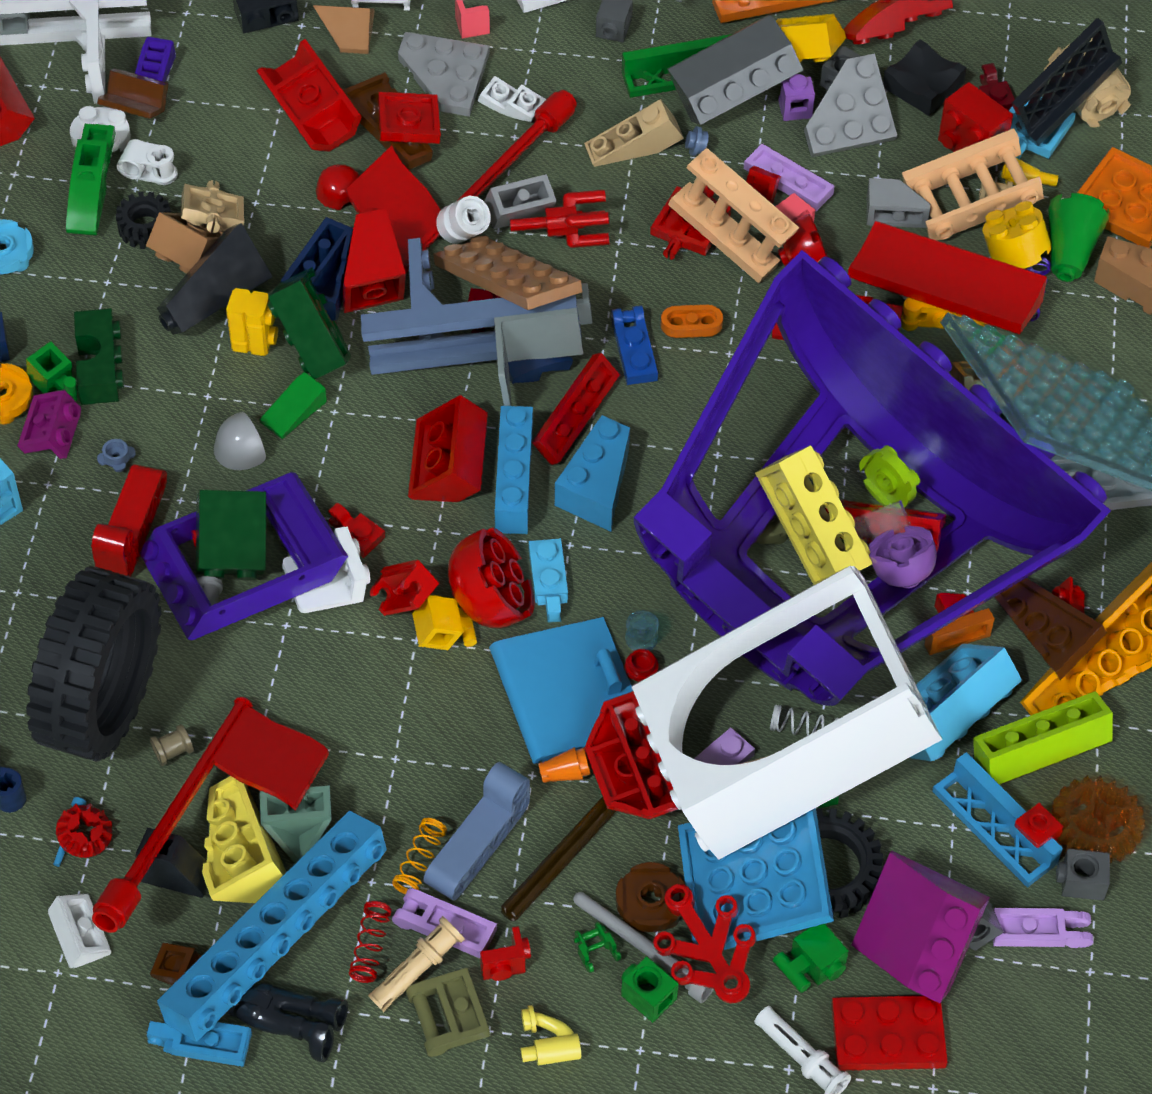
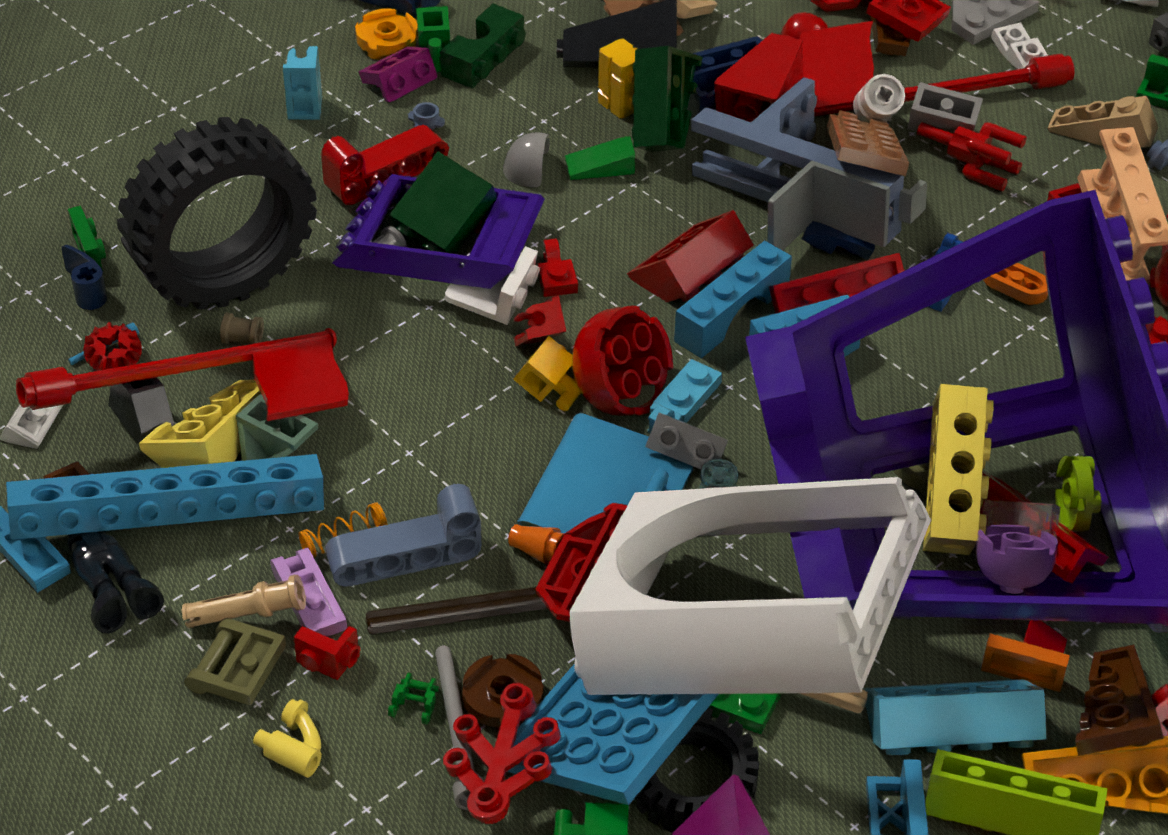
camera: 40 degrees right, 10 degrees down
red piece [348,901,392,983] -> none
green brick [621,956,679,1023] -> none
none -> light grey hinge [645,412,728,475]

